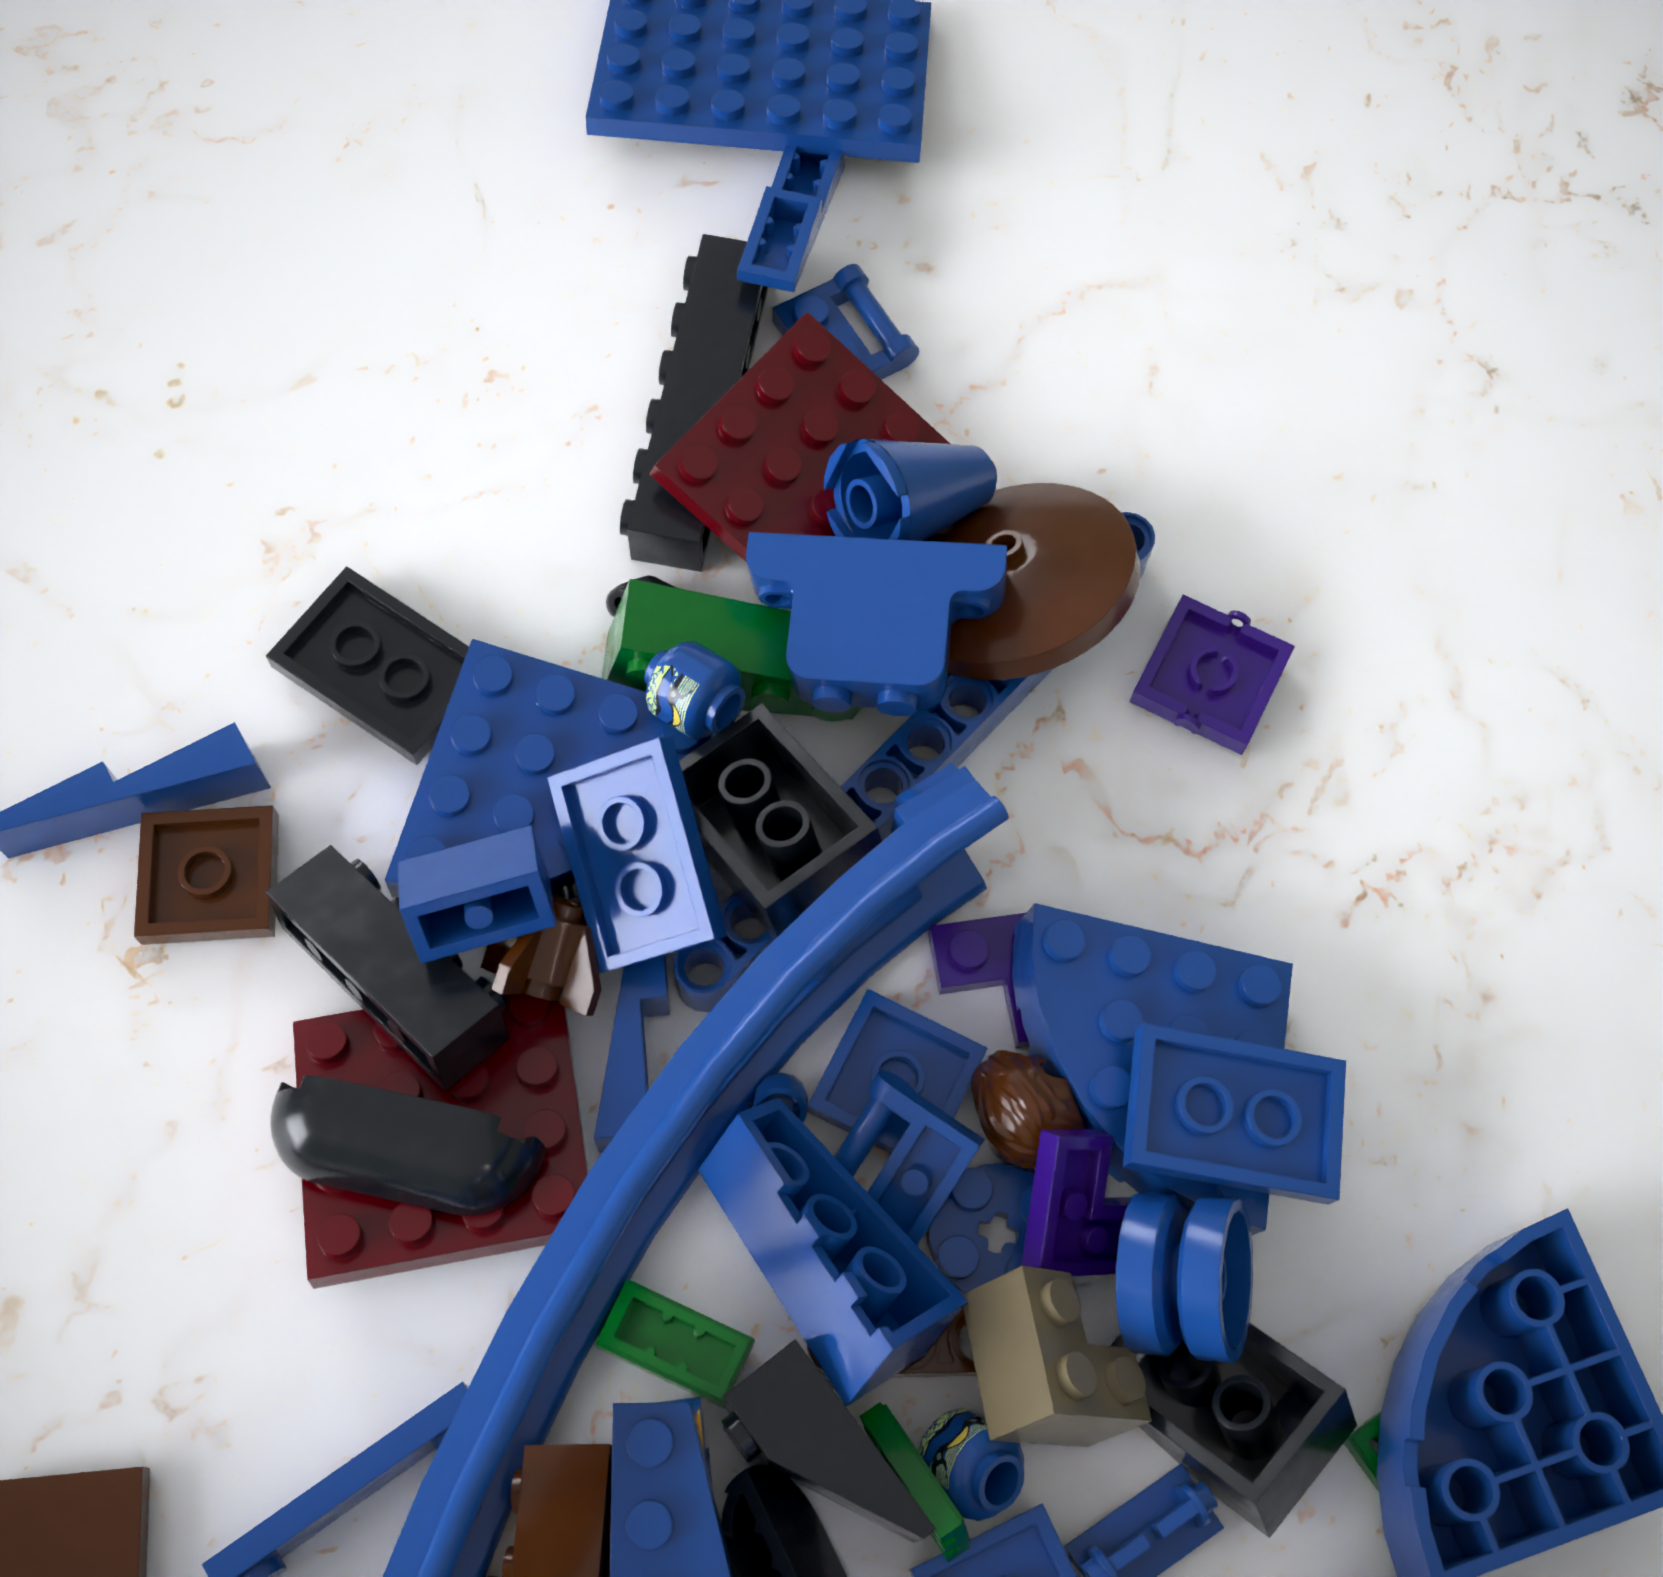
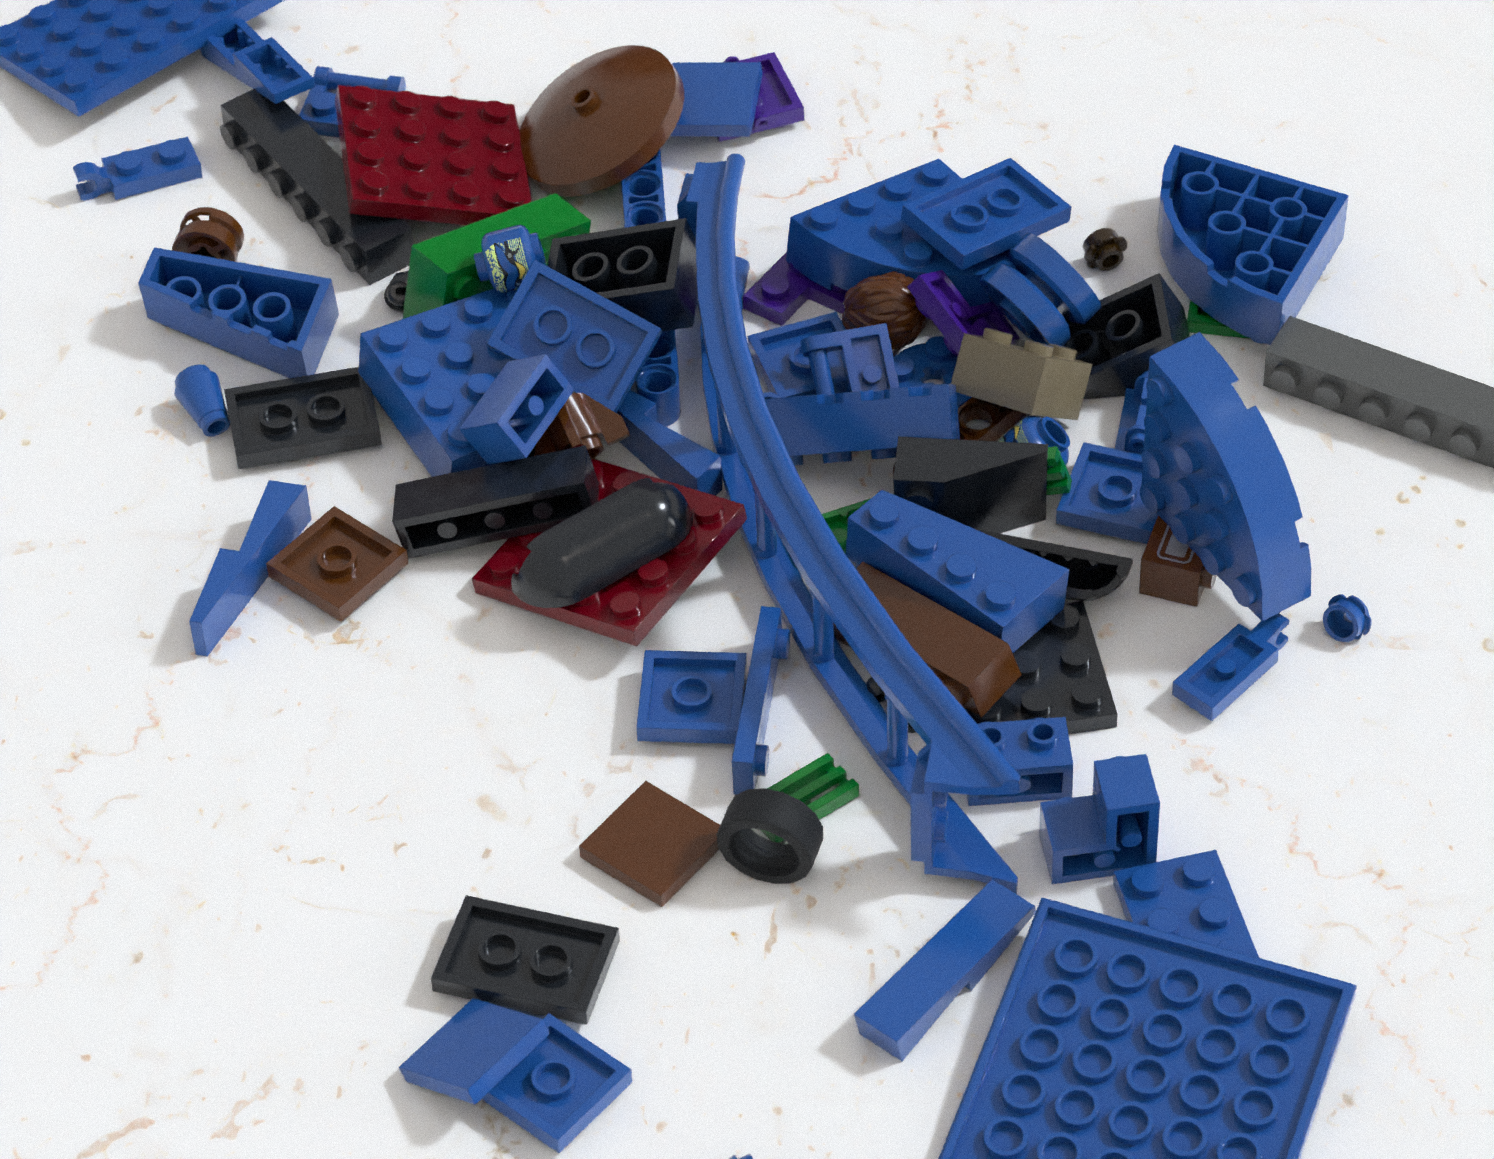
camera: 40 degrees left, 20 degrees down
blue brick [746,532,1007,716] -> none
blue cone [824,439,997,541] -> none
none -> blue plate [73,136,203,200]
none -> blue wedge [138,247,339,378]
none -> reddish brown wheel [172,207,245,262]
none -> blue cone [174,365,230,437]
none -> blue plate [636,650,747,744]
none -> blue tile [670,62,763,137]
none -> dark brown plate [1082,228,1128,271]

